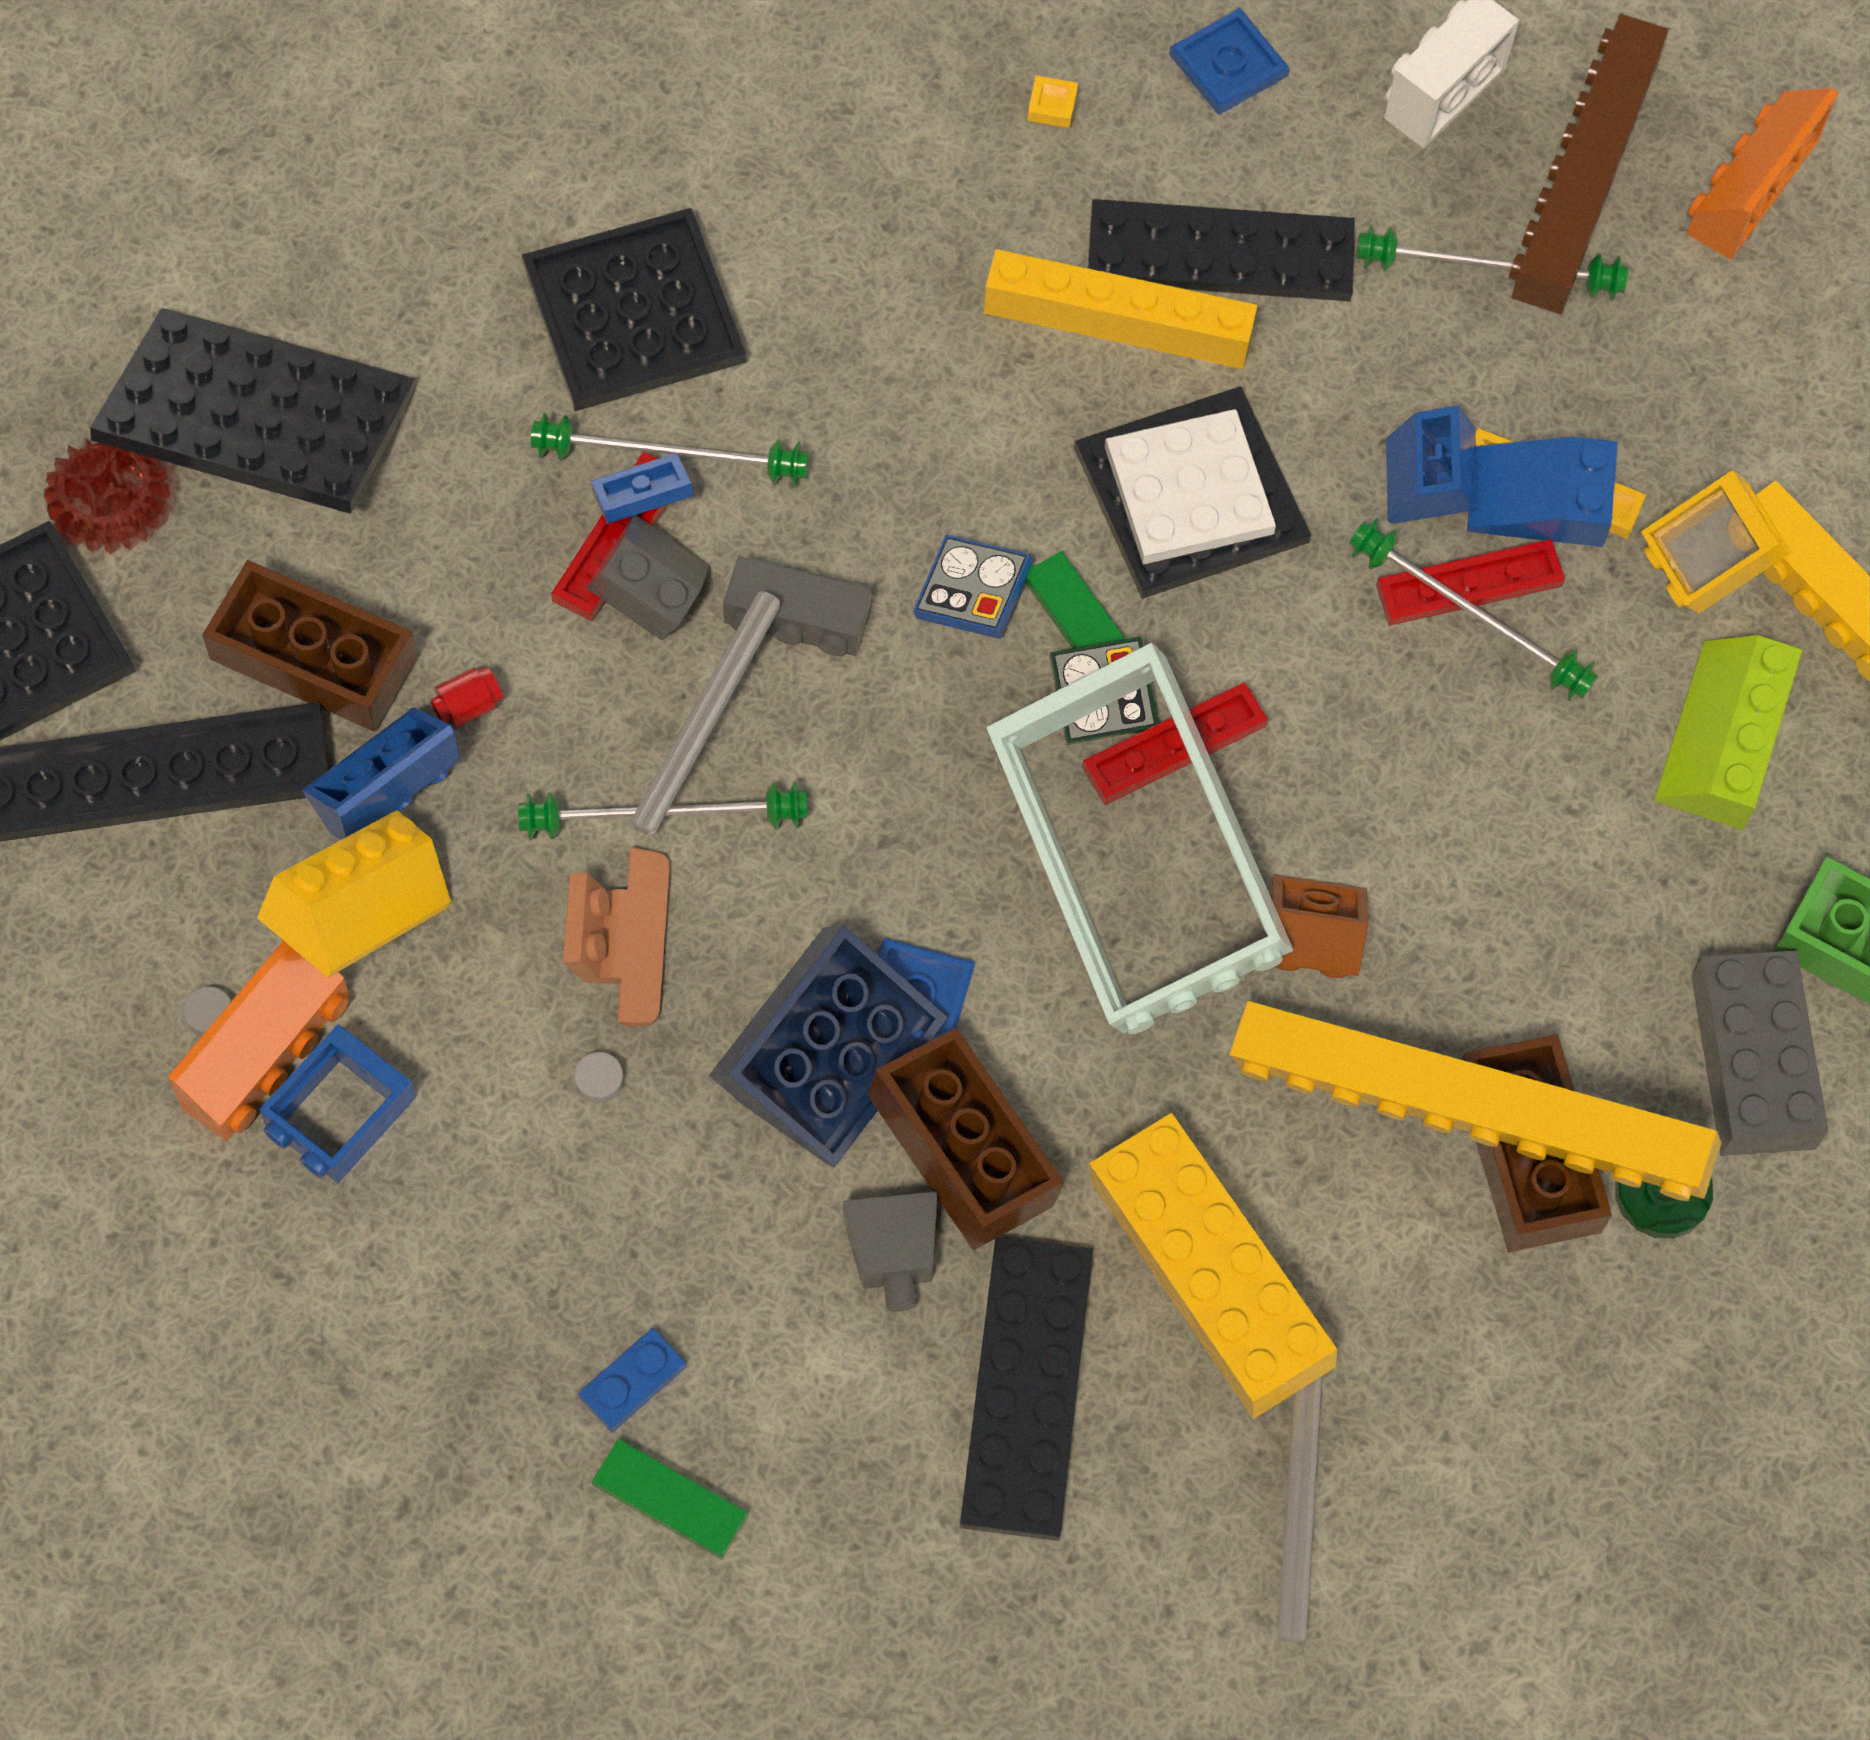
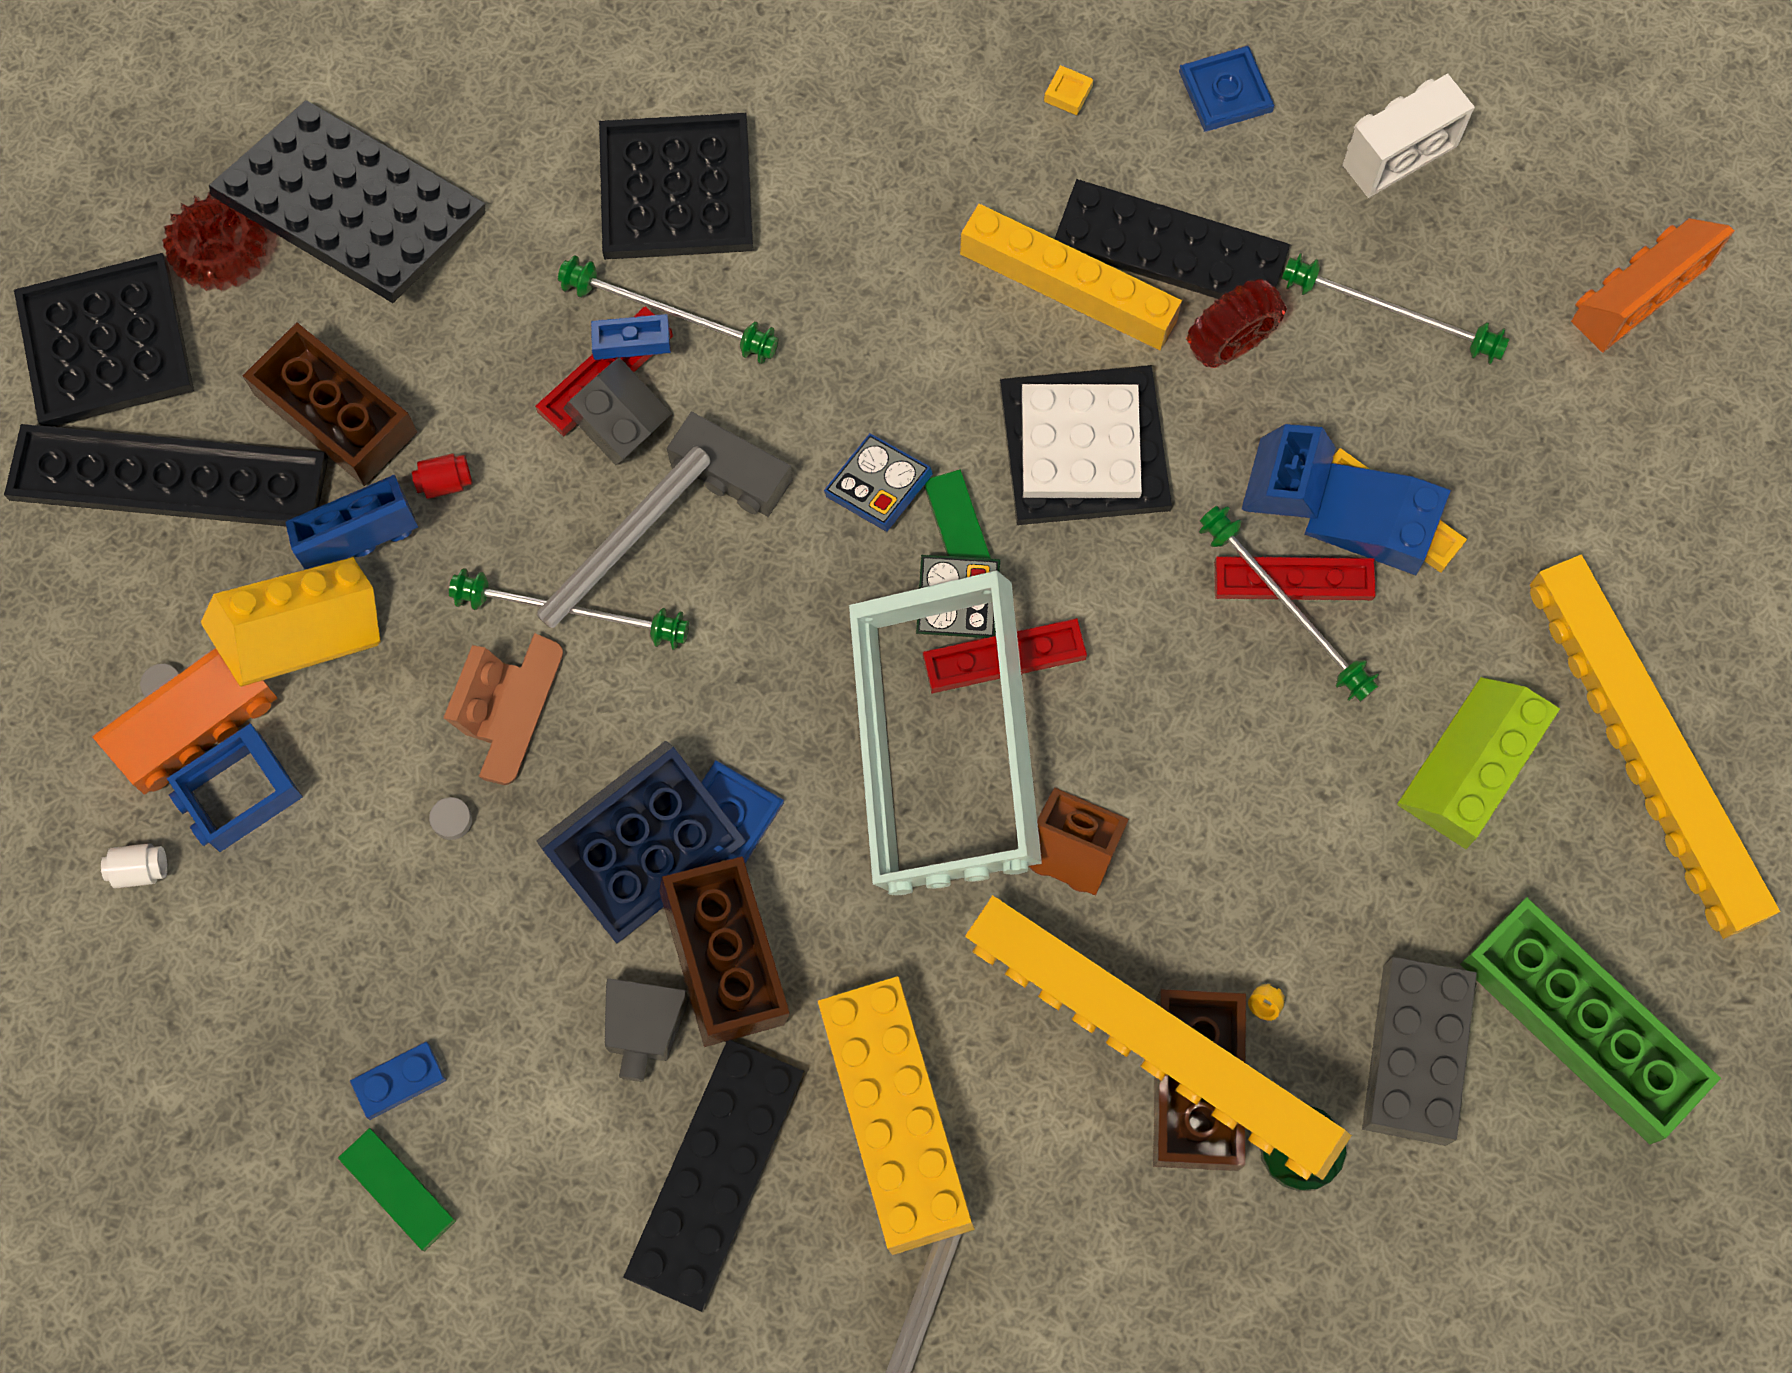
camera: 20 degrees right, 5 degrees up
reddish brown brick [1508,13,1669,315] -> none
window [1641,470,1792,614] -> none
none -> white brick [101,843,167,889]
none -> clear red gear [1186,279,1287,368]
none -> yellow hinge [1248,983,1285,1021]

